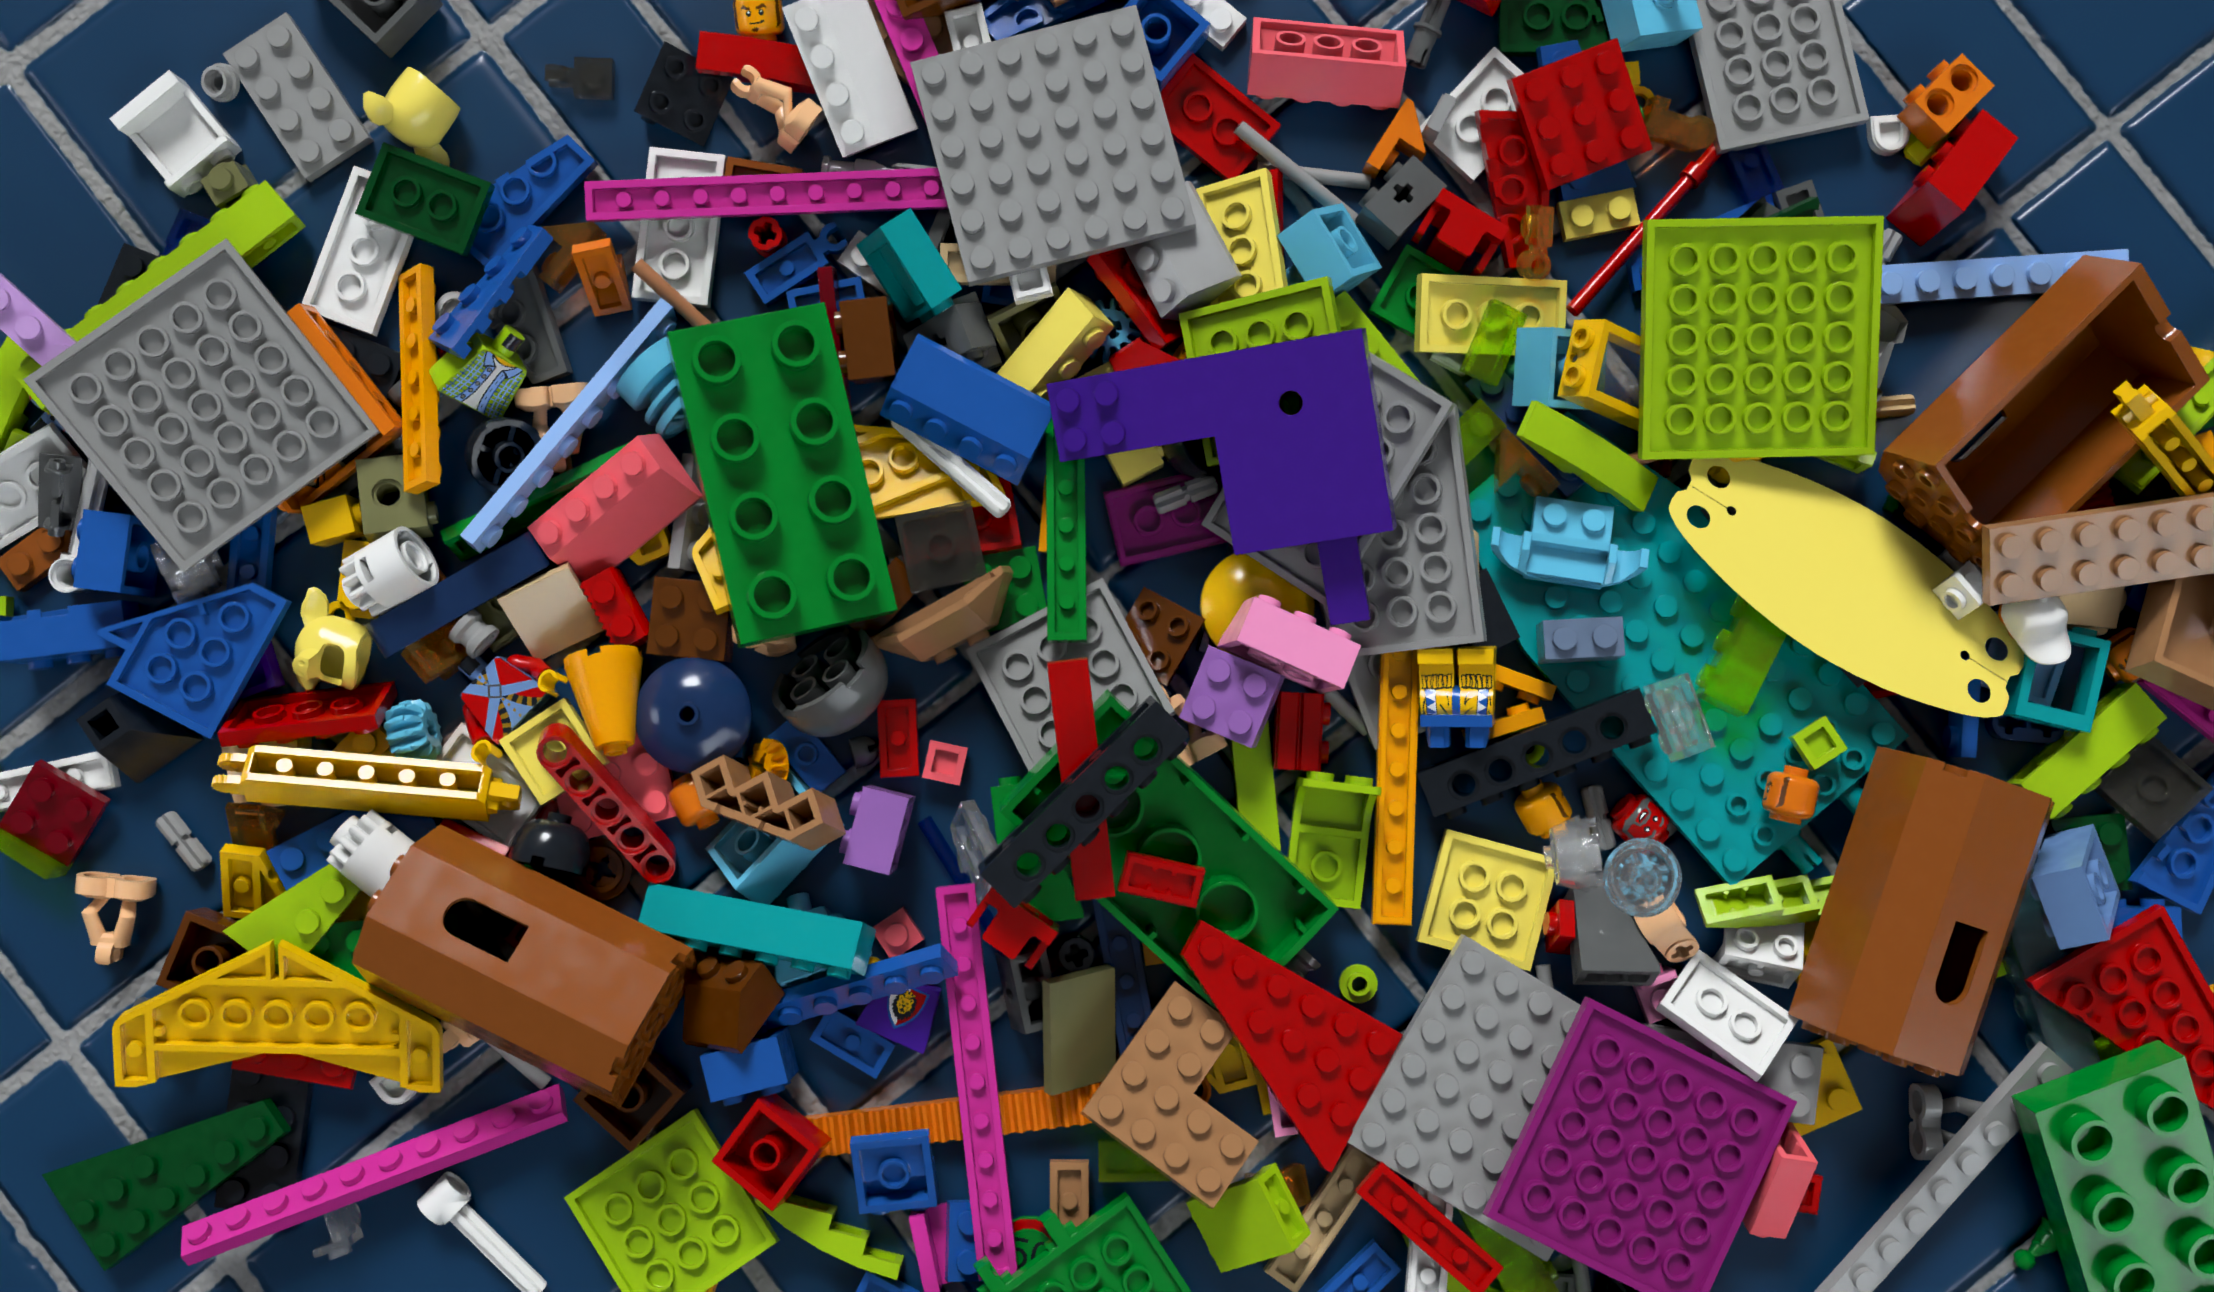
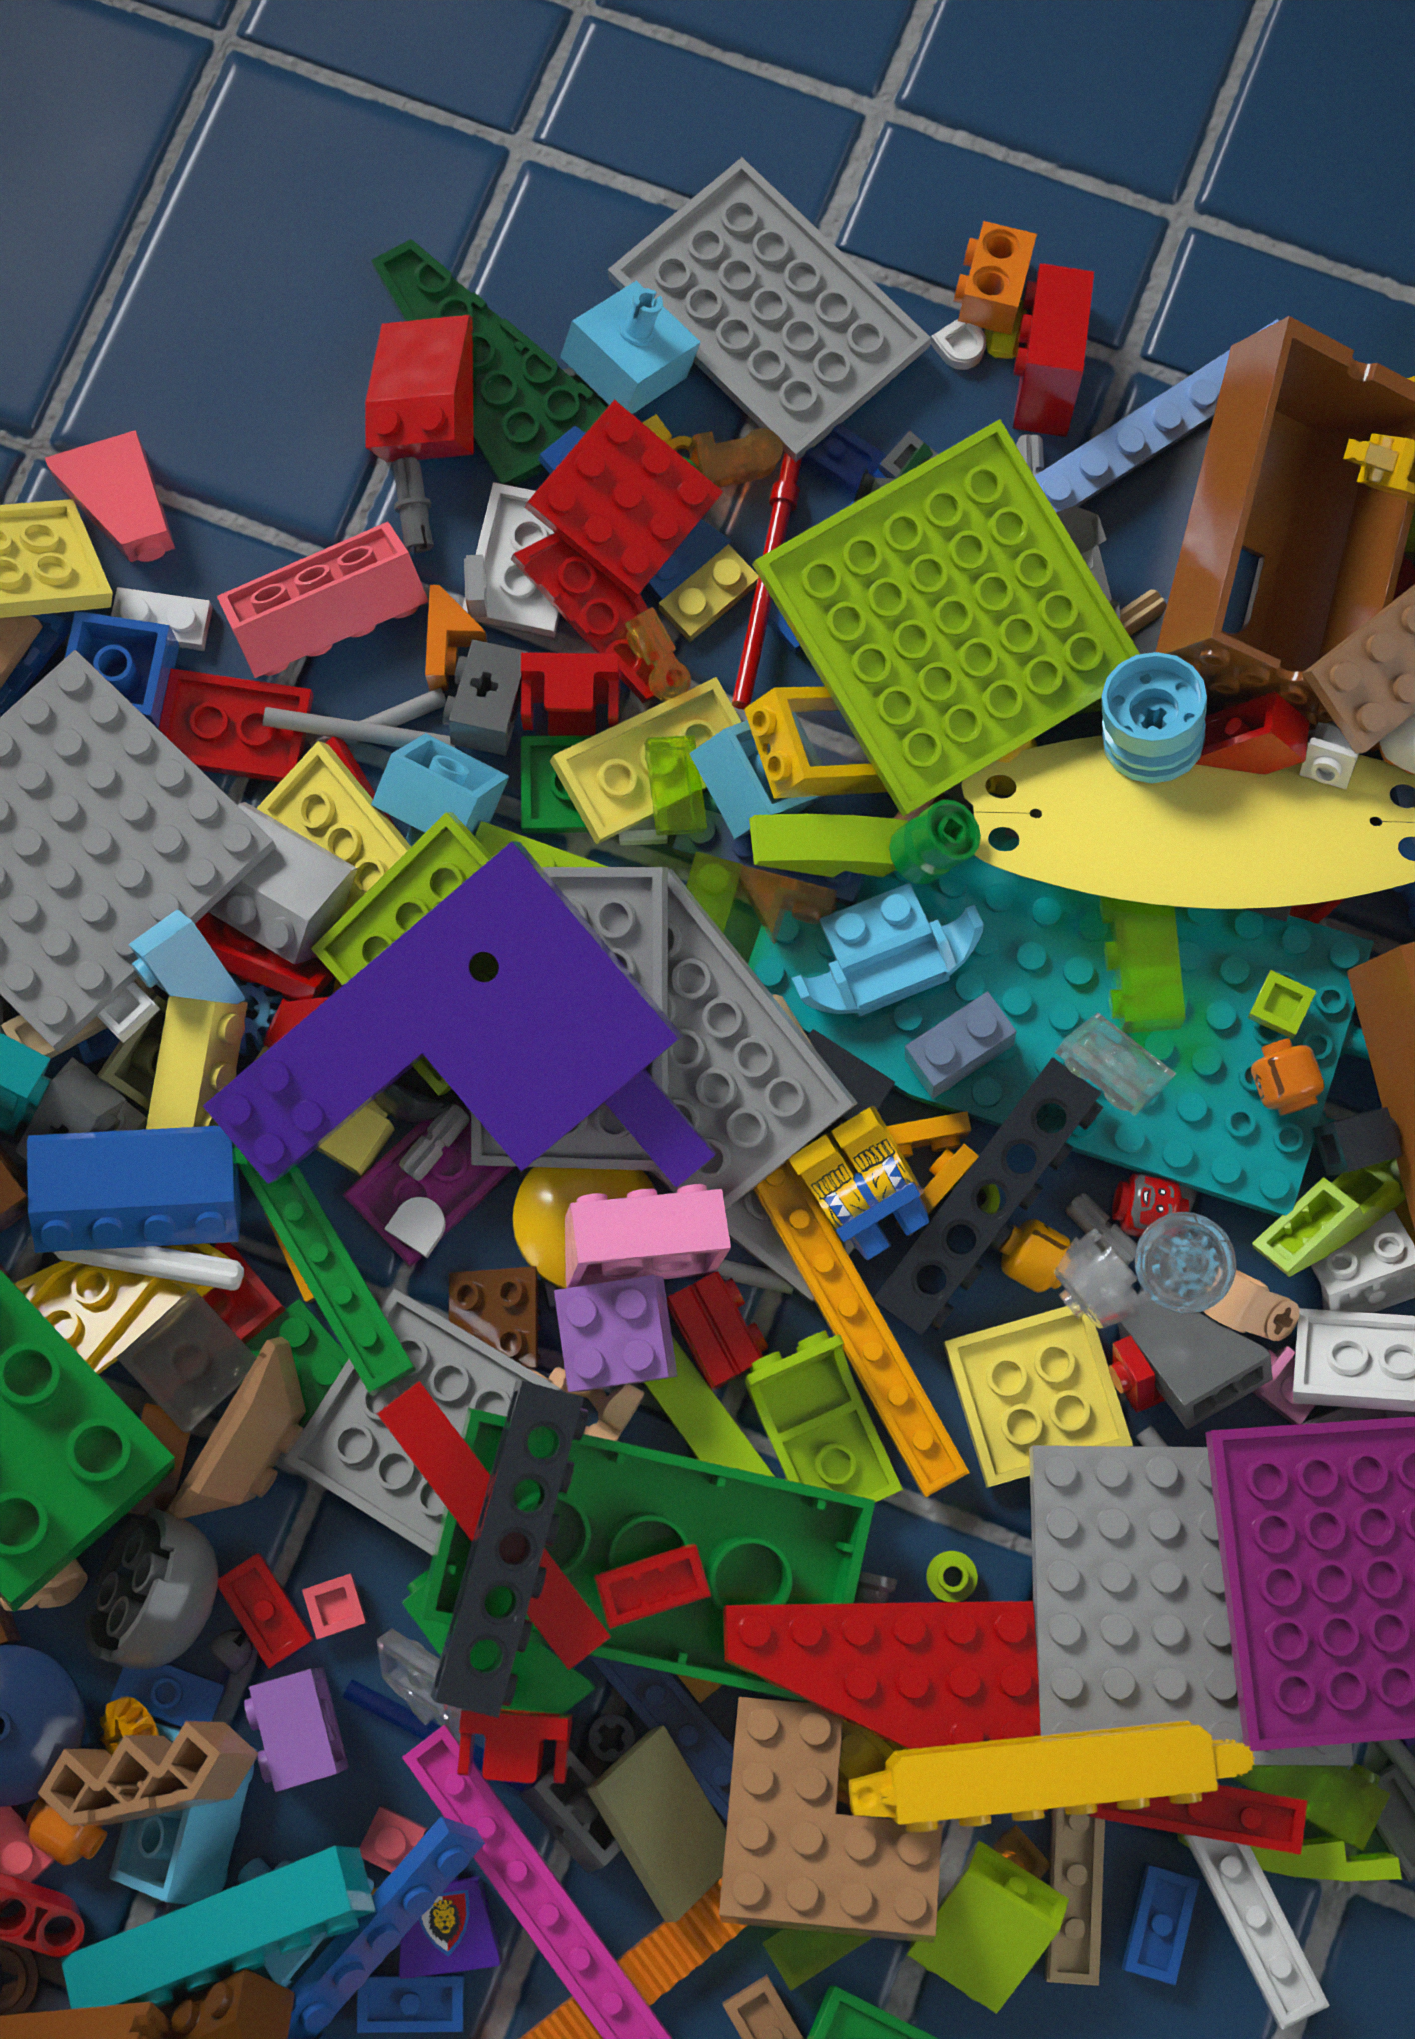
camera: 30 degrees left, 10 degrees down
none -> medium azure slope [128,909,246,1004]
none -> white tile [385,1197,445,1258]
none -> yellow hinge [849,1720,1256,1832]
none -> green wheel [889,800,981,884]
none -> medium azure wheel [1102,652,1207,784]
none -> red slope [1195,692,1310,775]
none -> black brick [1313,1107,1403,1176]

